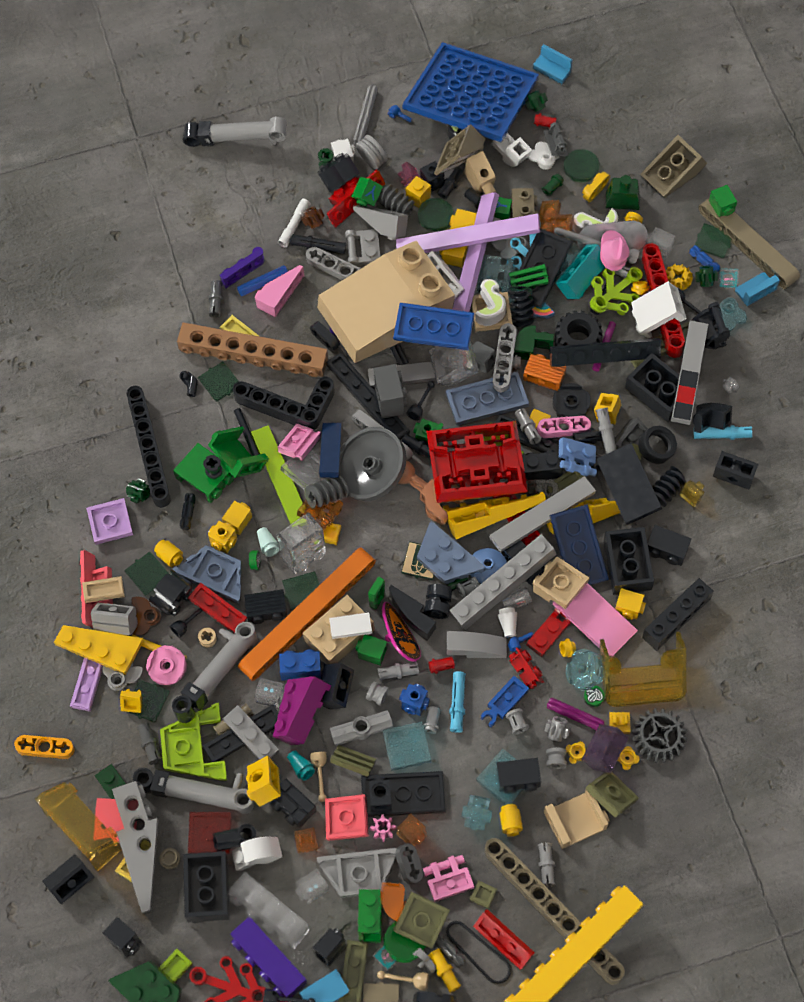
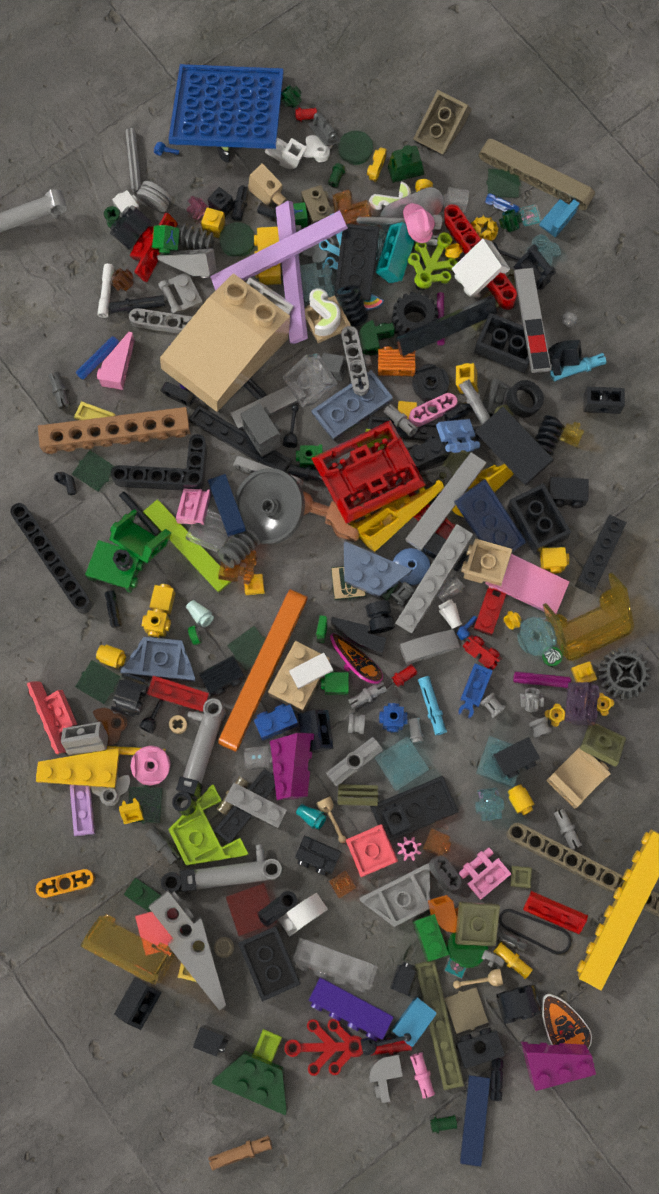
camera: 20 degrees left, 10 degrees up
tan tile [82,576,125,603] -> none
lavender plate [87,498,133,545] -> none
dark green gear [126,479,150,504] -> none
dark purple plate [220,247,264,289] -> none
yellow brick [246,756,281,807] -> none
clear brick [277,512,326,574] -> none
clear brick [295,869,329,904] -> none
blue tile [393,302,475,351] -> none
dark tan slope [434,124,486,175] -> none
green tile [509,264,549,288] -> none
dark azure panel [533,44,573,84] -> none
green brick [709,185,737,218] -> none

